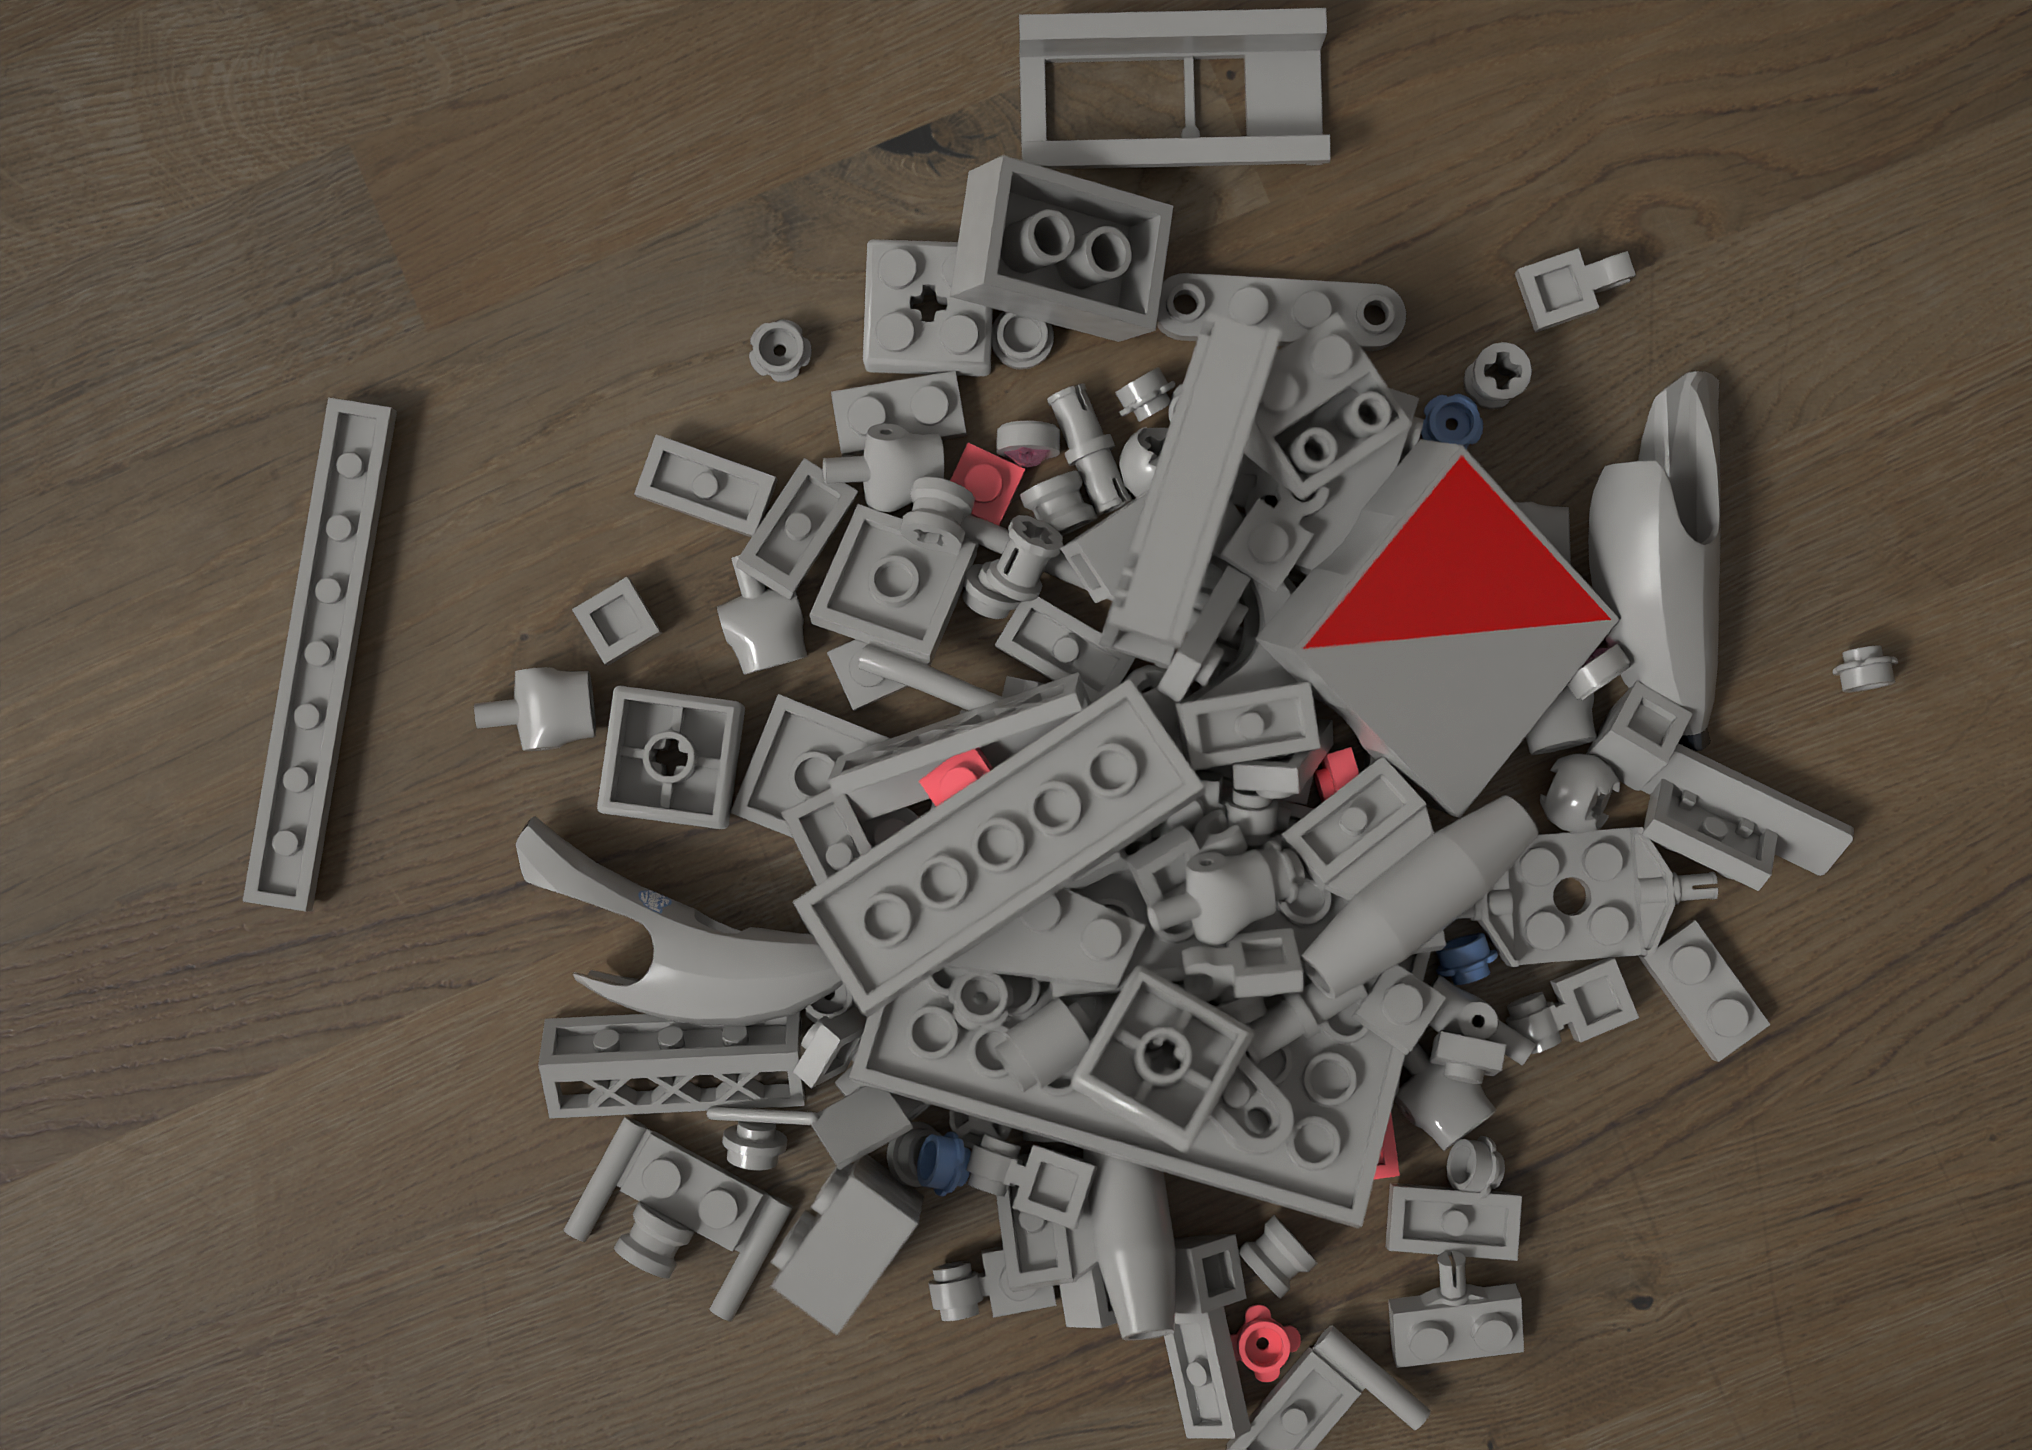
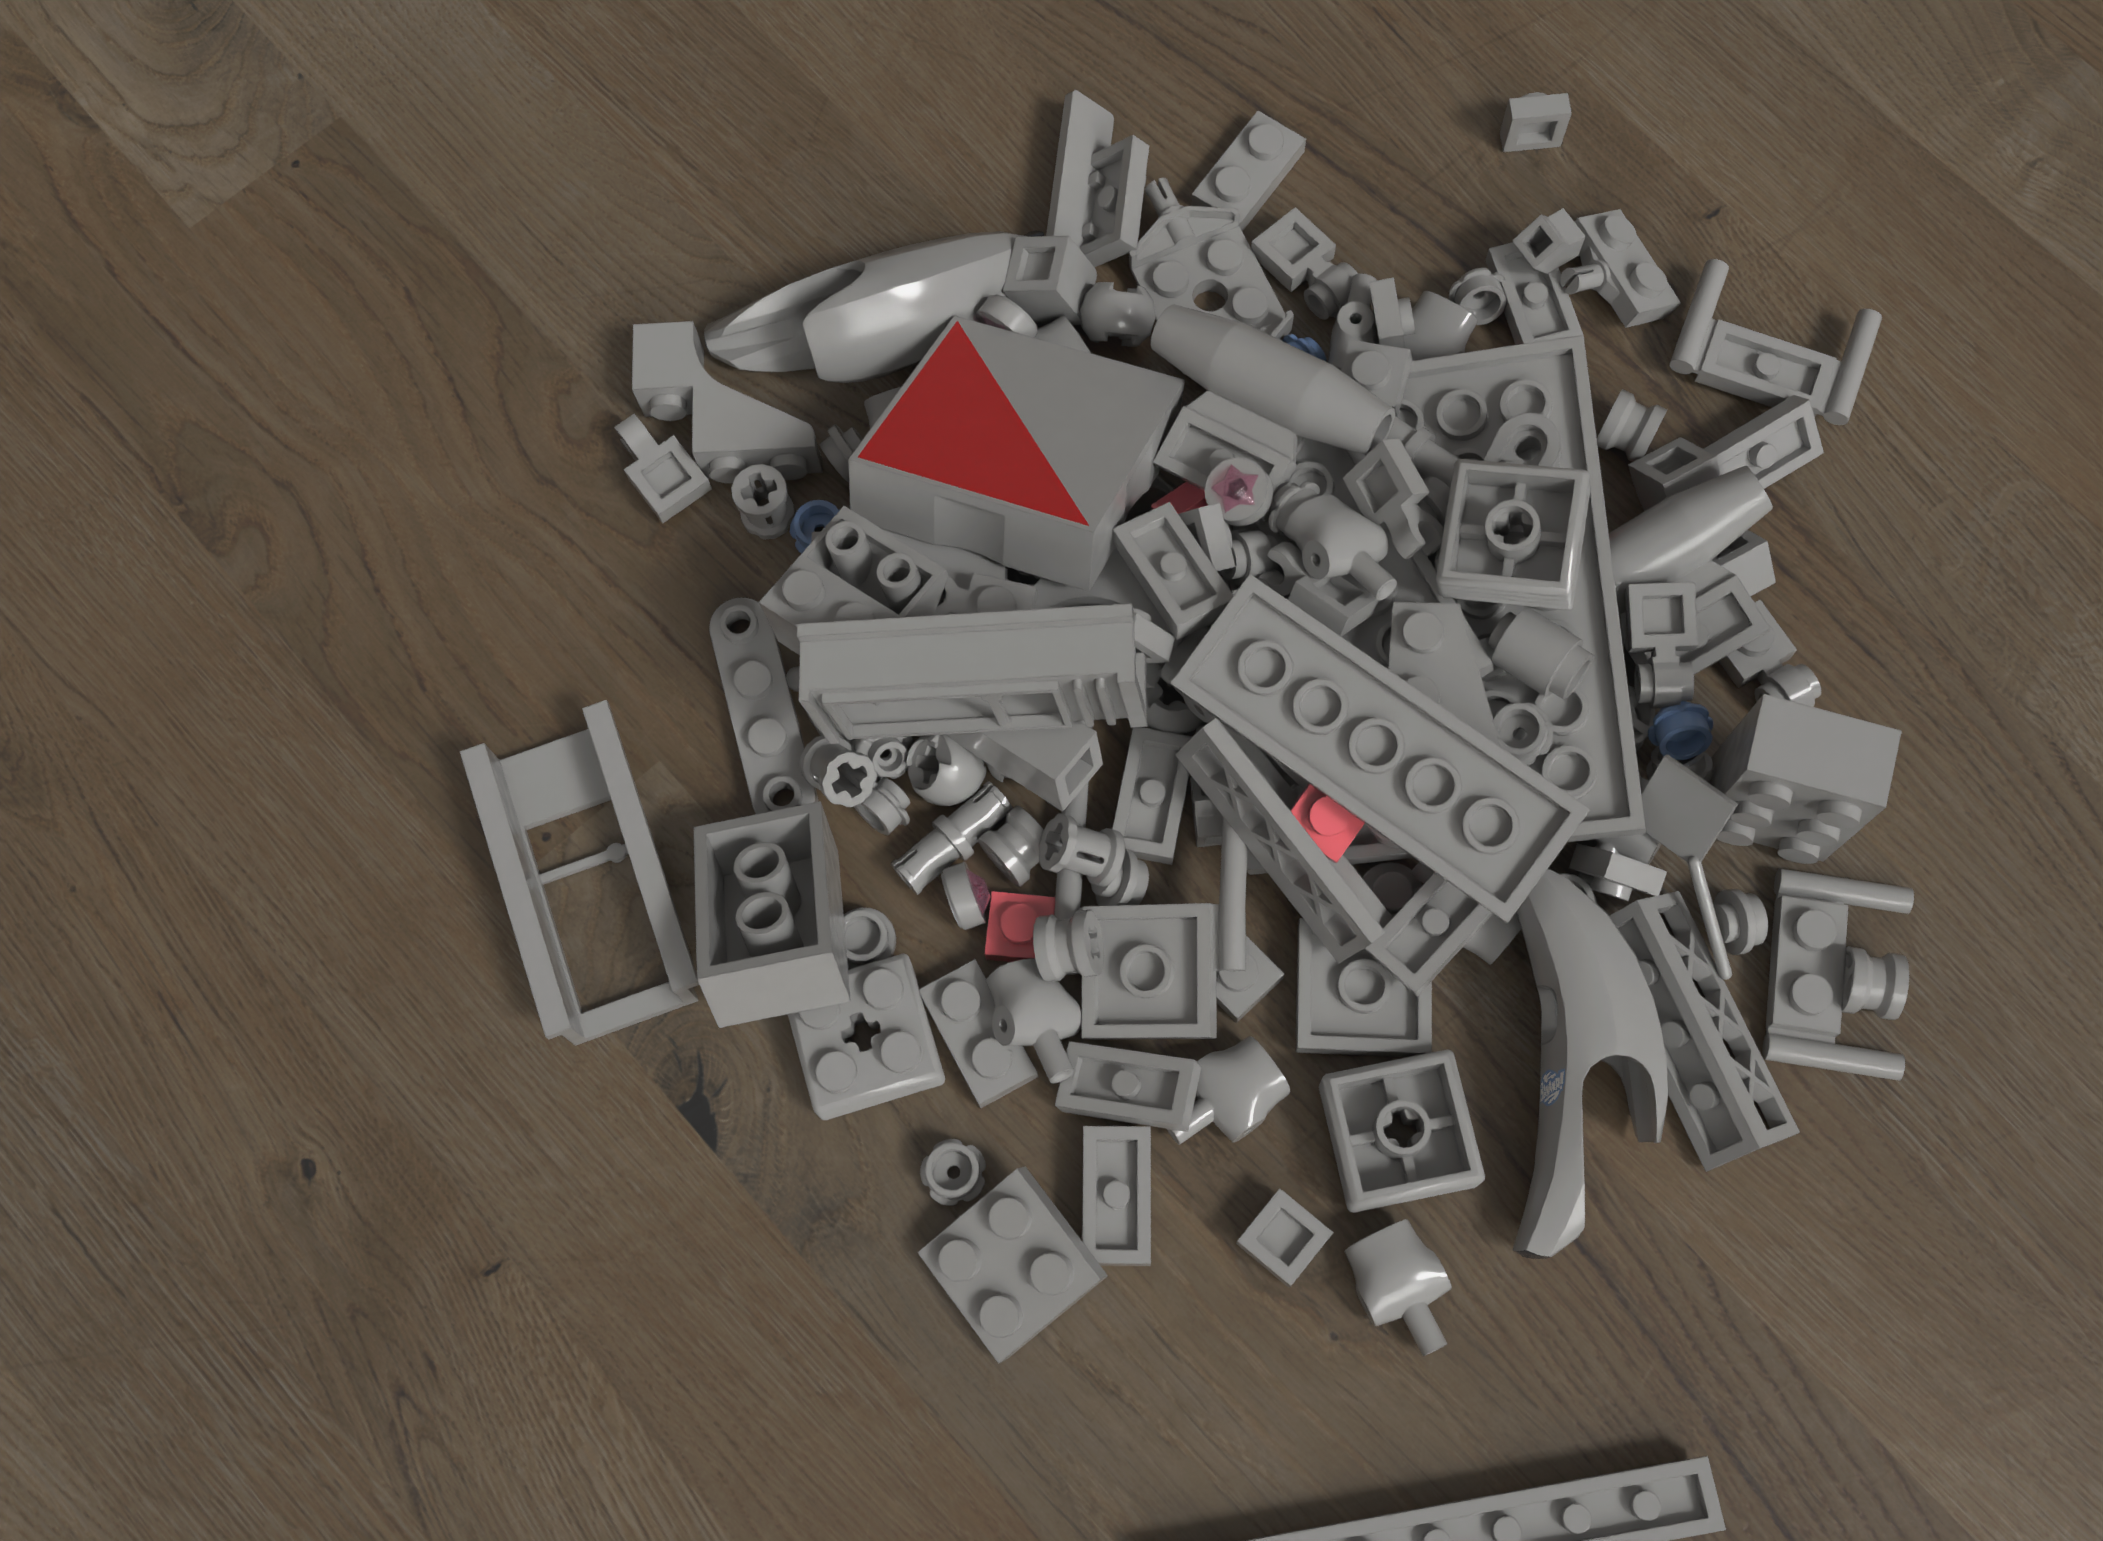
camera: 100 degrees left, 15 degrees down
coral plate [1230,1304,1301,1382] -> none
light grey plate [1833,646,1898,692] -> none
none -> light grey arch [632,321,823,483]
none -> light grey bush [800,735,877,807]
none -> light grey plate [819,424,863,483]
none -> light grey plate [917,1166,1108,1364]
none -> light grey tile [1205,457,1273,526]
none -> light grey plate [1500,92,1572,152]
none -> light grey piece [1512,208,1585,274]

